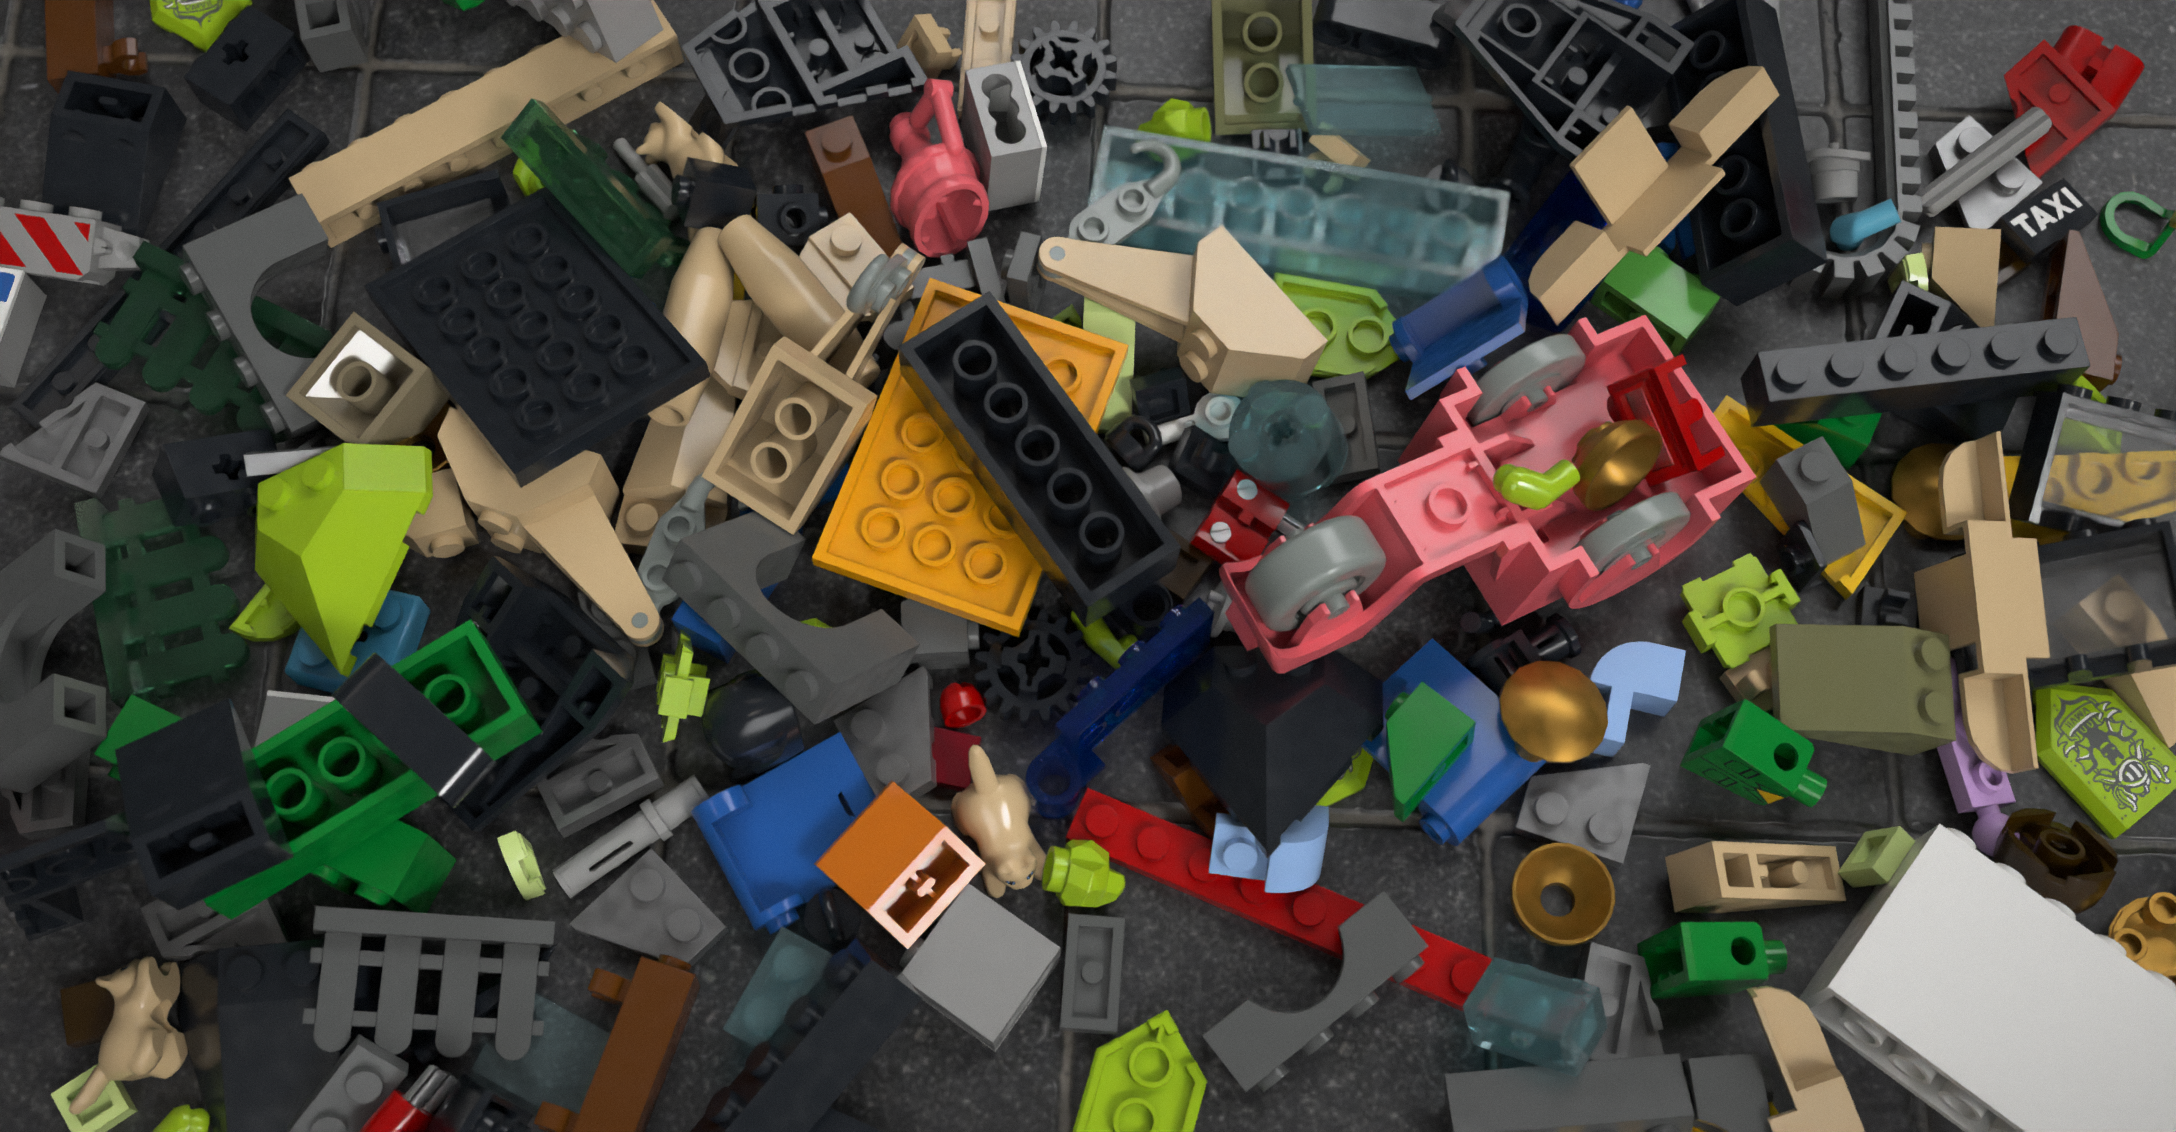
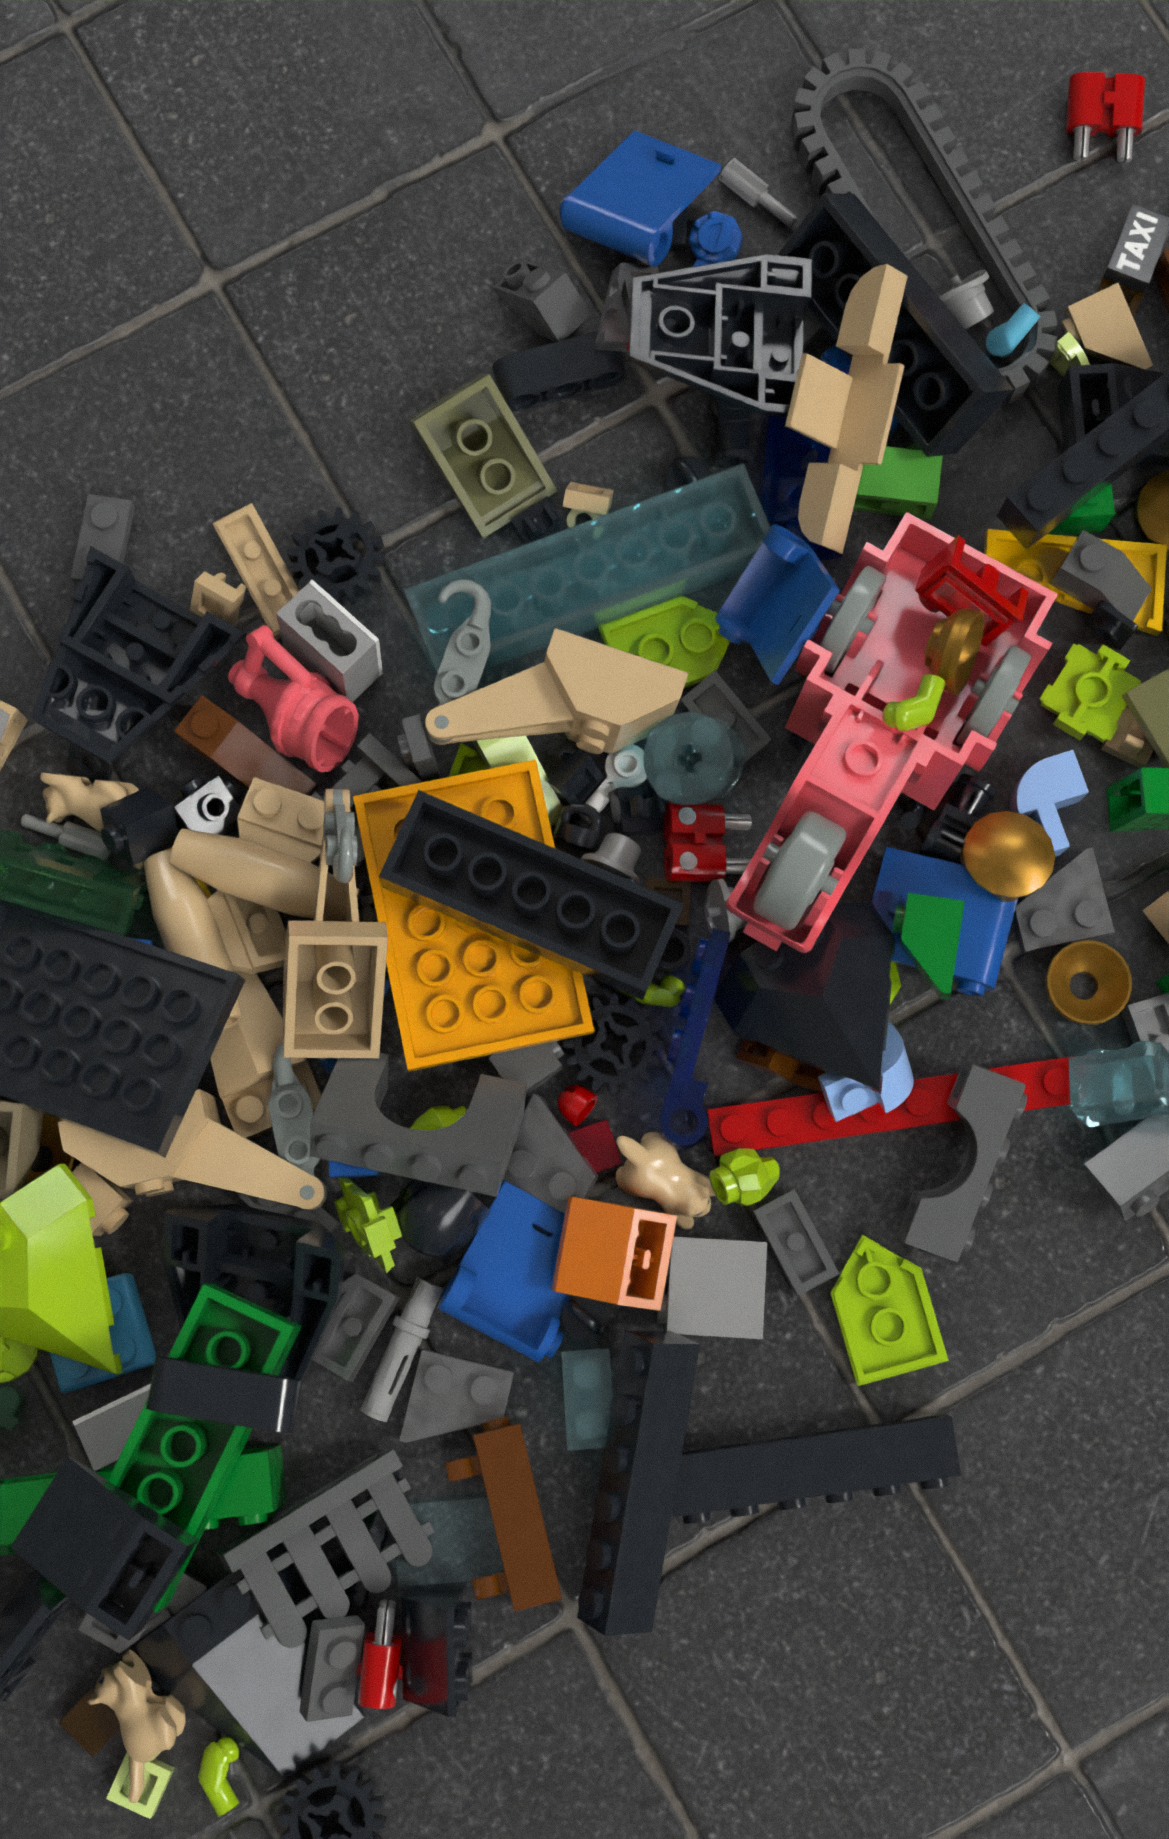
camera: 30 degrees left, 10 degrees up
yellowish green tile [497,831,546,901] -> none
lime rock [1137,98,1211,158] -> none
clear light blue piece [1285,64,1442,136] -> none
light grey axle [1917,107,2052,217] -> none
flat silver wing [1929,115,2043,229] -> none
red wing [2004,39,2116,179] -> none

